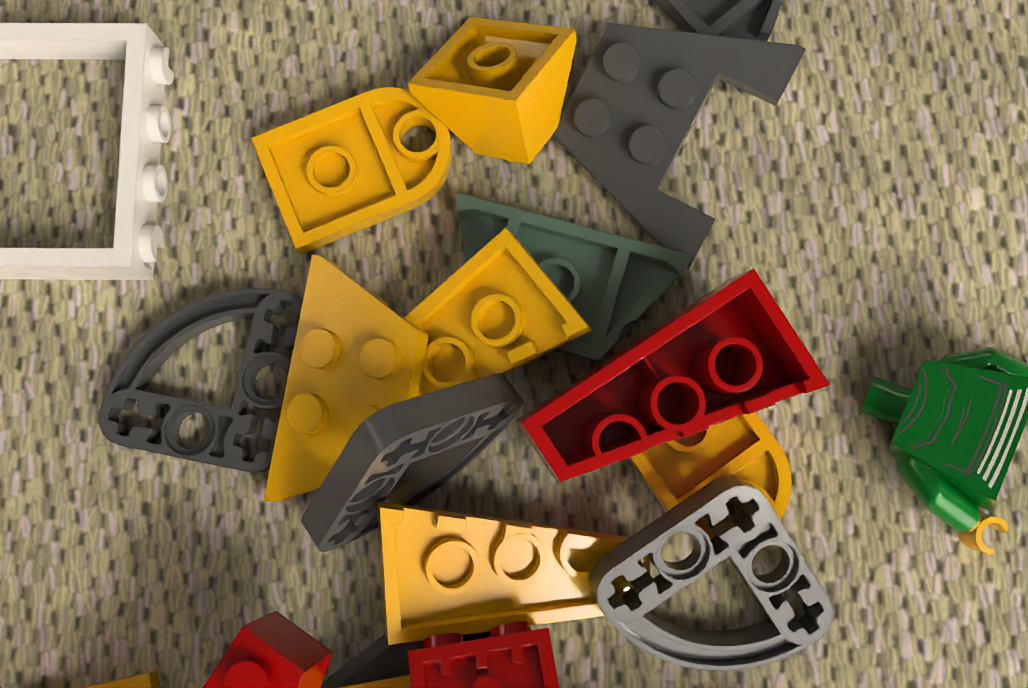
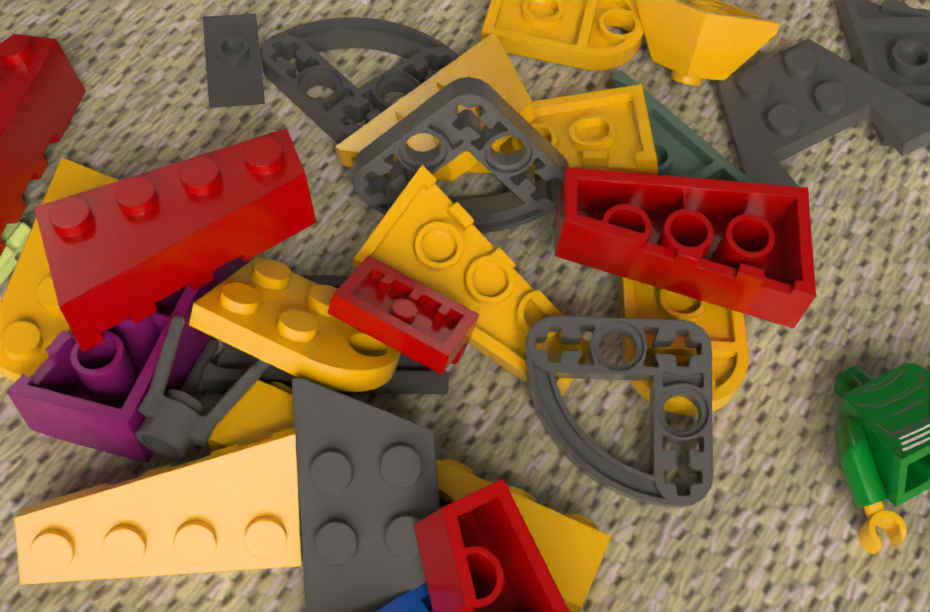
camera: 30 degrees right, 25 degrees down
none -> dark grey plate [203,14,265,108]

